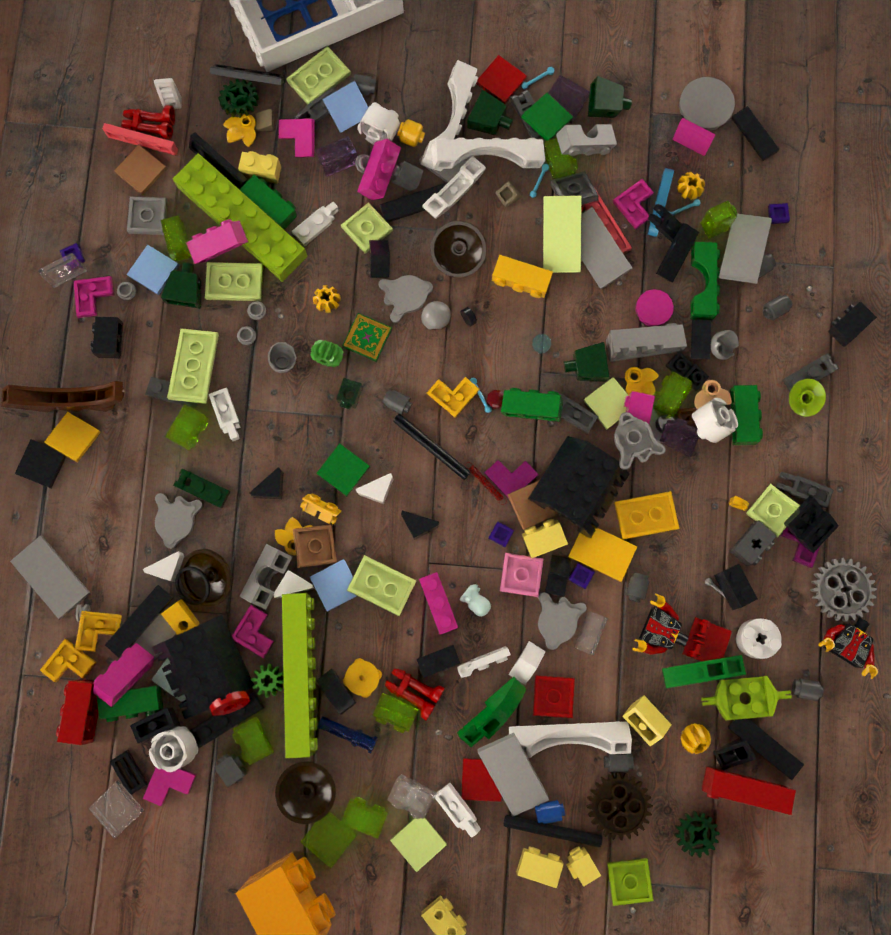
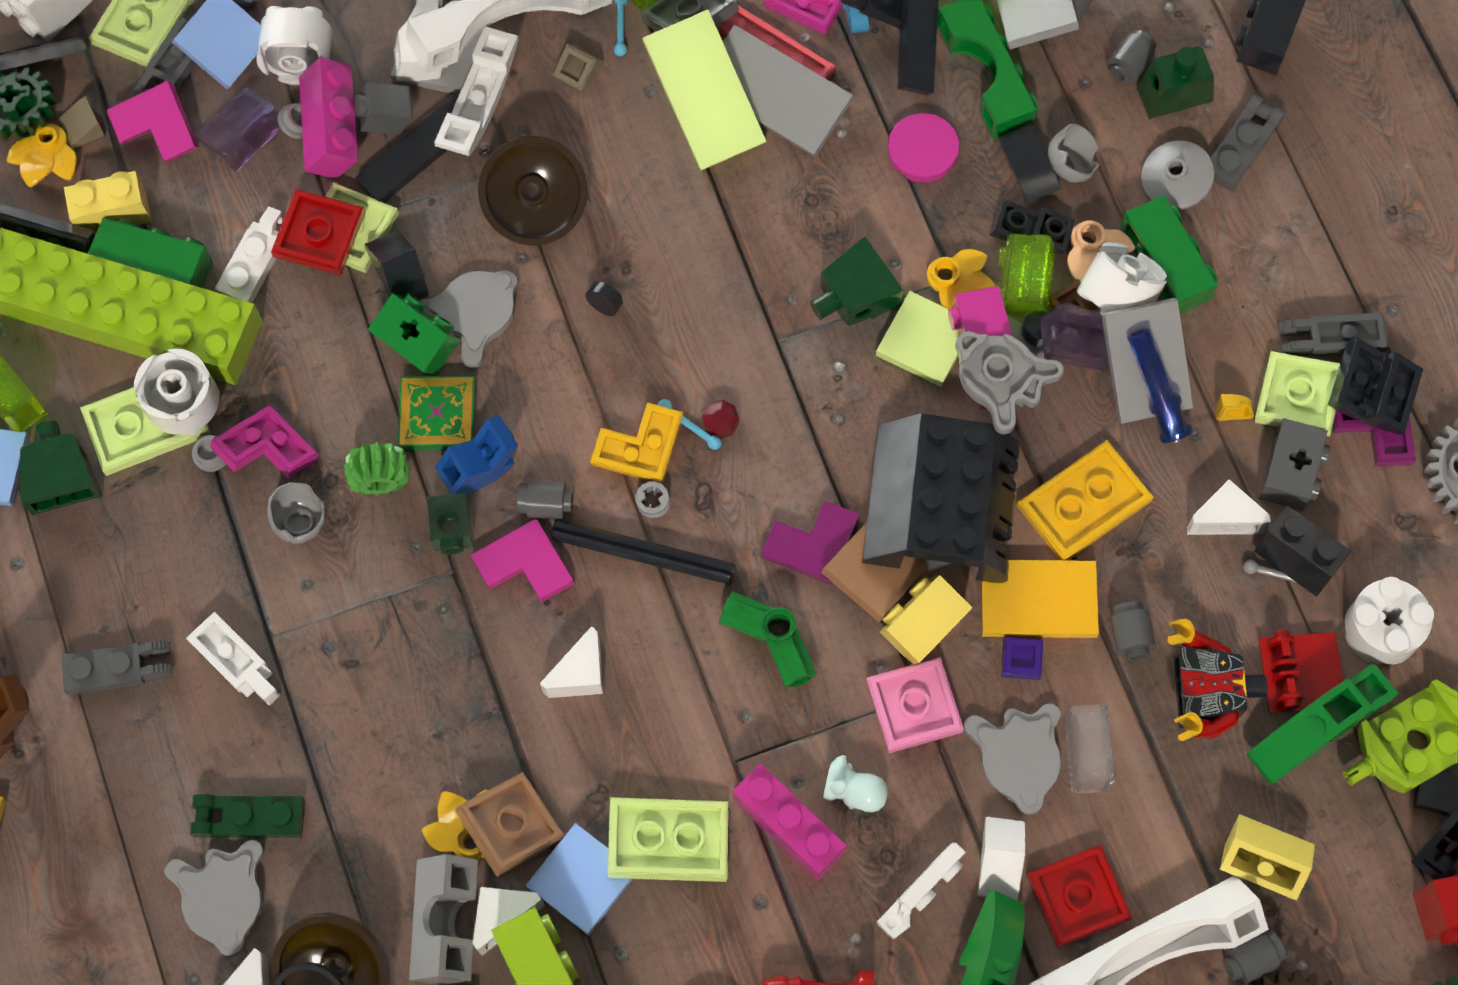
camera: 25 degrees left, 10 degrees down
clear neon green brick [165,404,208,451] -> none
yellowish green tile [167,329,219,404] -> none
dark pink brick [186,219,248,264] -> none
light grey plate [237,326,256,345] -> none
black slope [249,467,284,499] -> none
yellow hinge [300,494,342,525] -> none
yellow piece [313,285,341,313] -> none
green tile [316,443,370,497] -> none
yellow head [397,119,425,147] -> none
black slope [401,510,439,540] -> none
black brick [416,645,461,678] -> none
light grey hair [421,301,451,330] -> none
red piece [465,462,507,505] -> none
dark purple tile [488,521,514,547] -> none
yellow brick [492,254,553,298] -> none
green brick [501,388,563,422] -> none
clear light blue piece [532,334,551,353] -> none
black slope [545,555,571,597] -> none
dark grey plate [552,390,598,434] -> none
light grey wedge [606,323,687,362] -> none
yellow piece [680,723,711,754] -> none
lime dish [789,379,826,417] -> none
none -> white brick [134,348,220,436]
none -> dark pink tile [210,405,318,479]
none -> red tile [271,189,366,276]
none -> green brick [367,293,461,375]
none -> blue brick [435,415,518,498]
none -> dark pink tile [470,519,574,603]
none -> light grey bush [635,482,670,518]
none -> green piece [719,592,817,689]
none -> light grey tile [1101,298,1193,424]
none -> clear blue pin [1127,328,1193,443]
none -> dark green torso [1137,47,1214,119]
none -> light grey dish [1141,141,1215,210]
none -> white slope [1187,479,1271,535]

